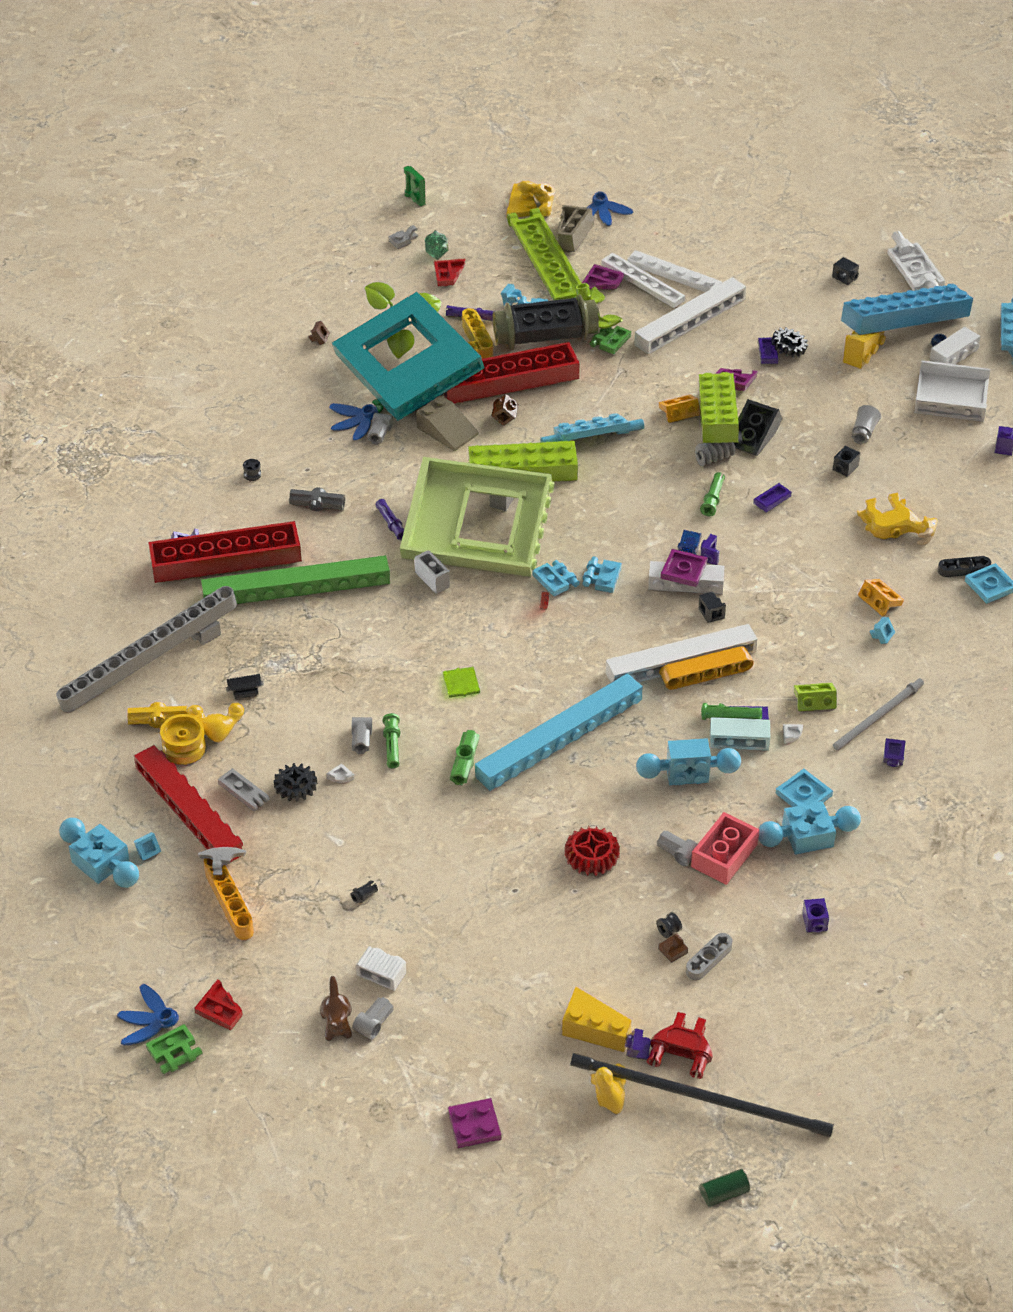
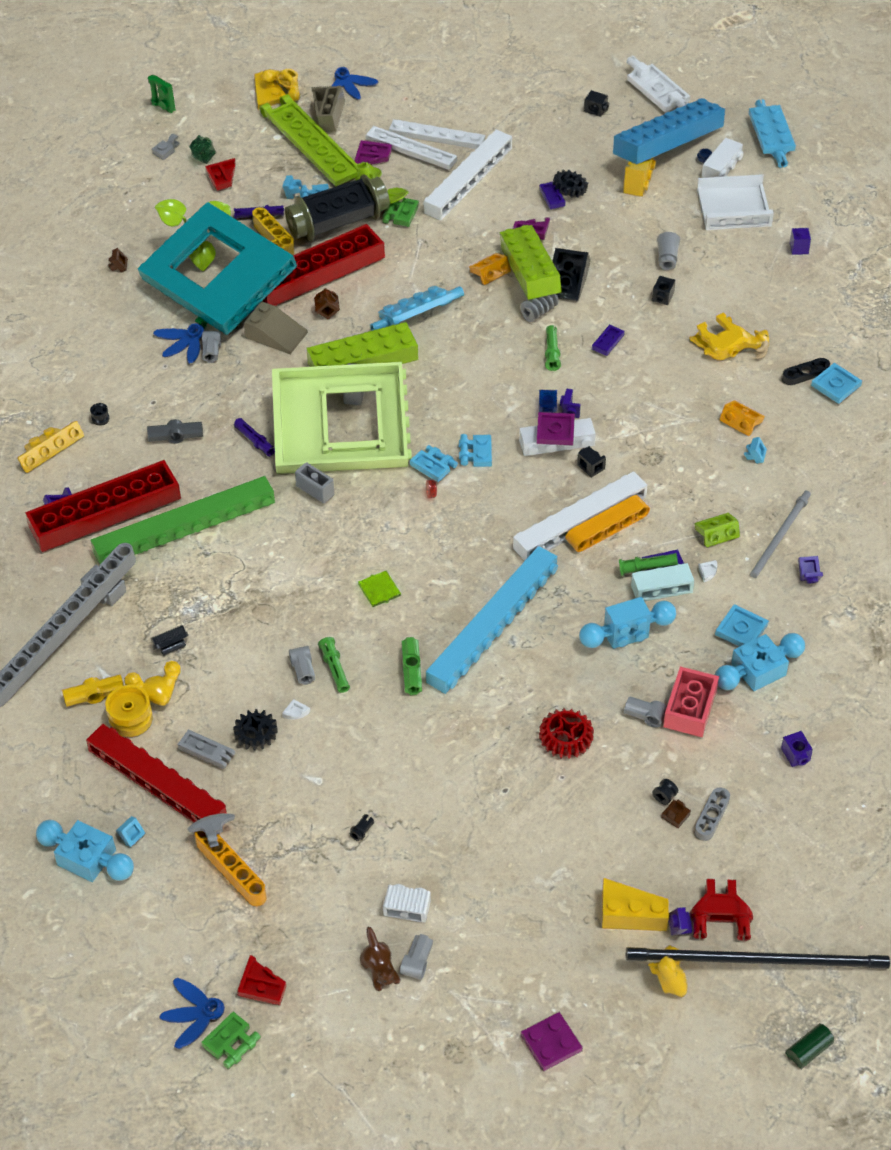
camera: 15 degrees left, 5 degrees up
none -> yellow bracket [17,421,84,473]

